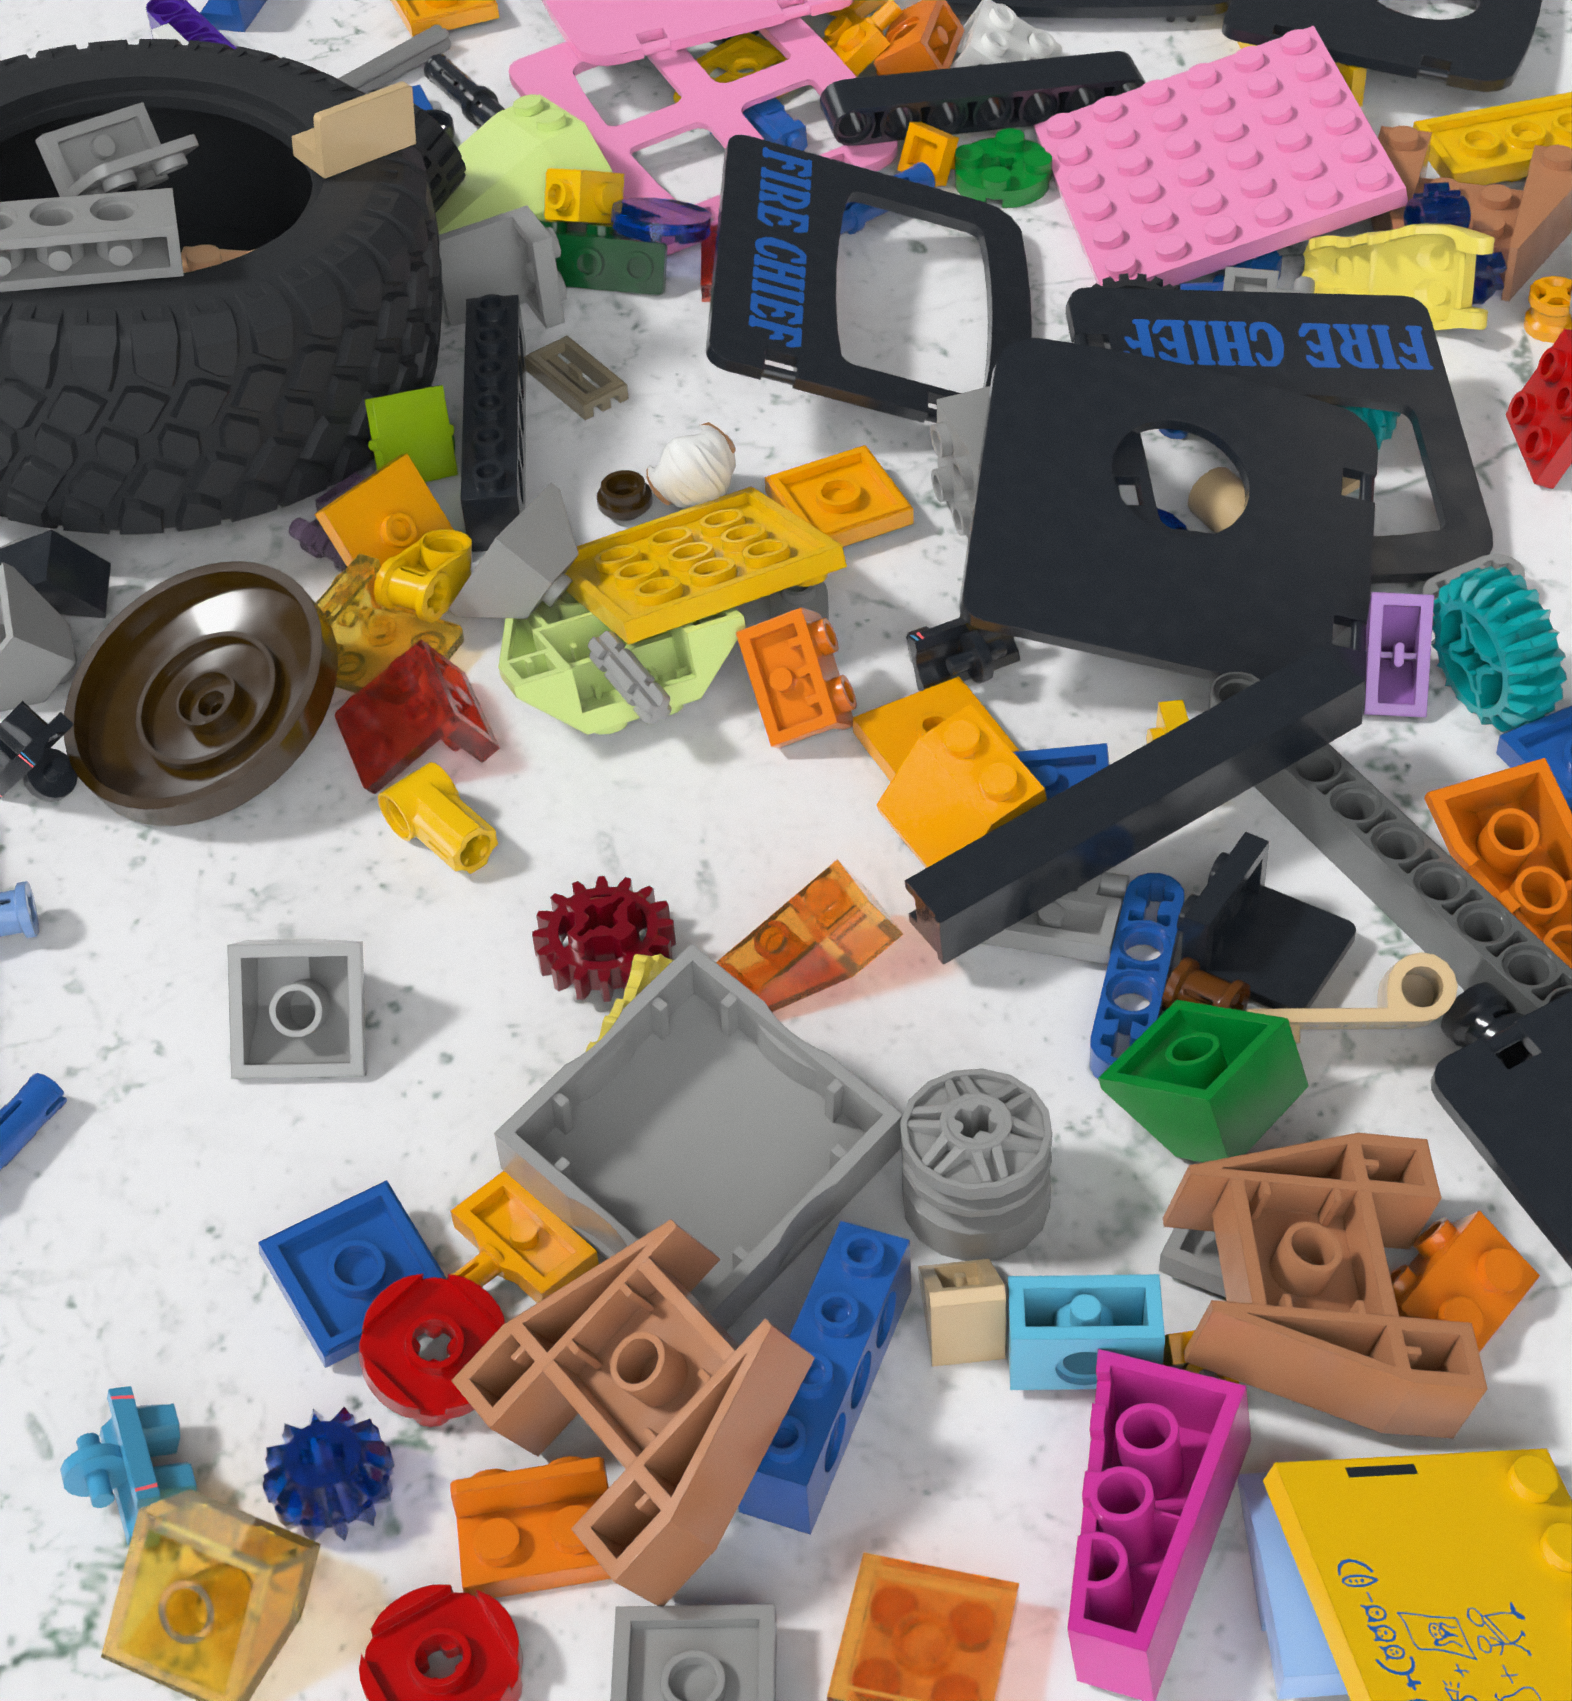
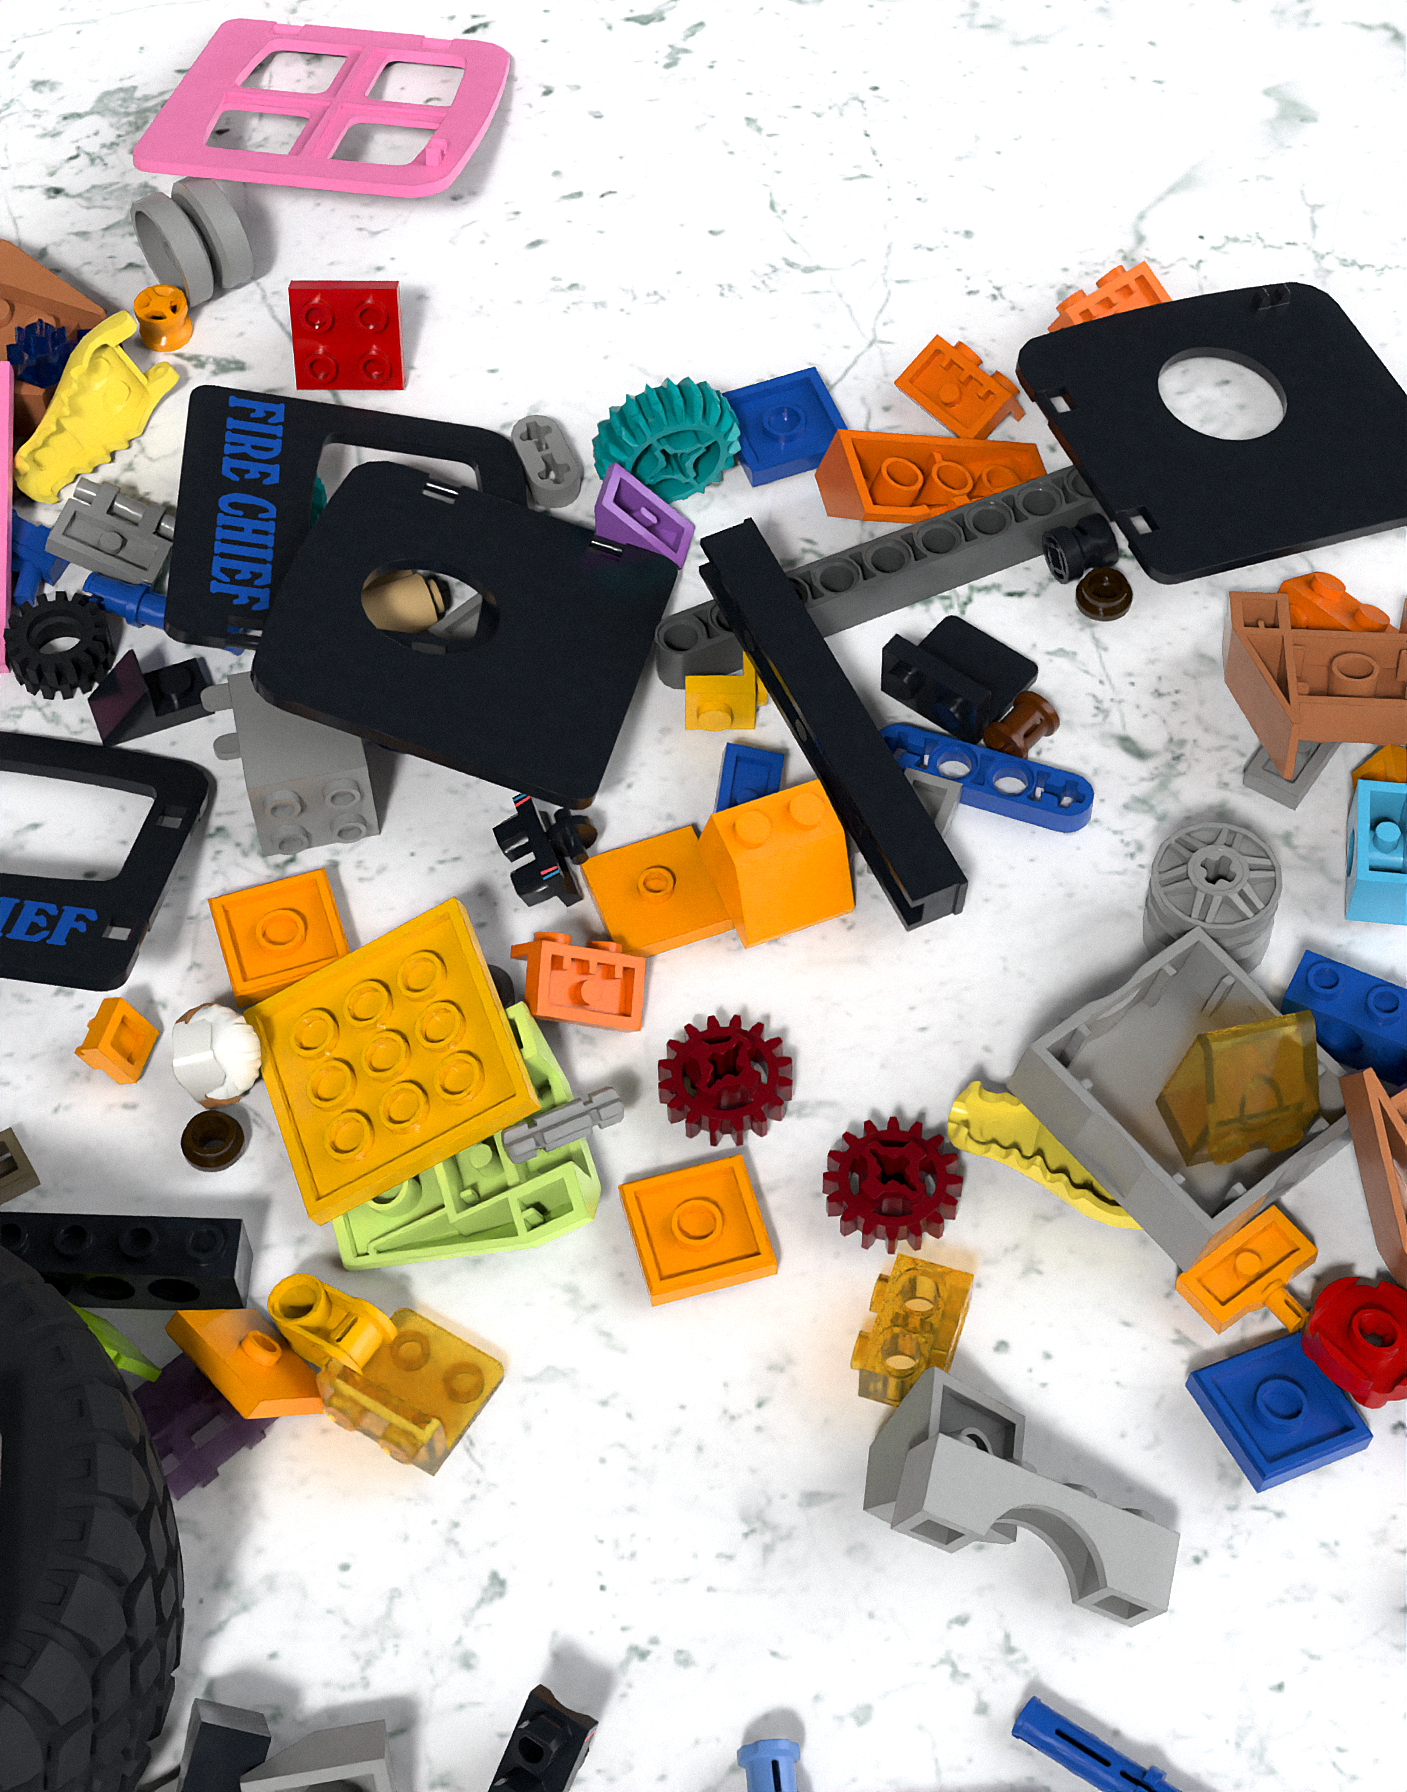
camera: 85 degrees left, 10 degrees up
dark brown container [64,561,338,826] -> none
clear red bracket [334,639,500,794] -> none
yellow piece [378,762,498,874] -> none
light grey slope [448,482,579,619] -> none
clear orange slope [716,859,903,1012] -> none
tan slope [918,1259,1006,1367] -> none
green slope [1098,1000,1309,1163] -> none
tan door [1246,952,1458,1044] -> none
none -> light orange tile [74,997,159,1084]
none -> light orange plate [618,1154,777,1307]
none -> dark red gear [658,1015,793,1147]
none -> clear yellow brick [850,1253,974,1408]
none -> light grey arch [890,1433,1181,1627]
none -> dark brown plate [1075,567,1133,622]
none -> clear yellow slope [1155,1009,1320,1167]

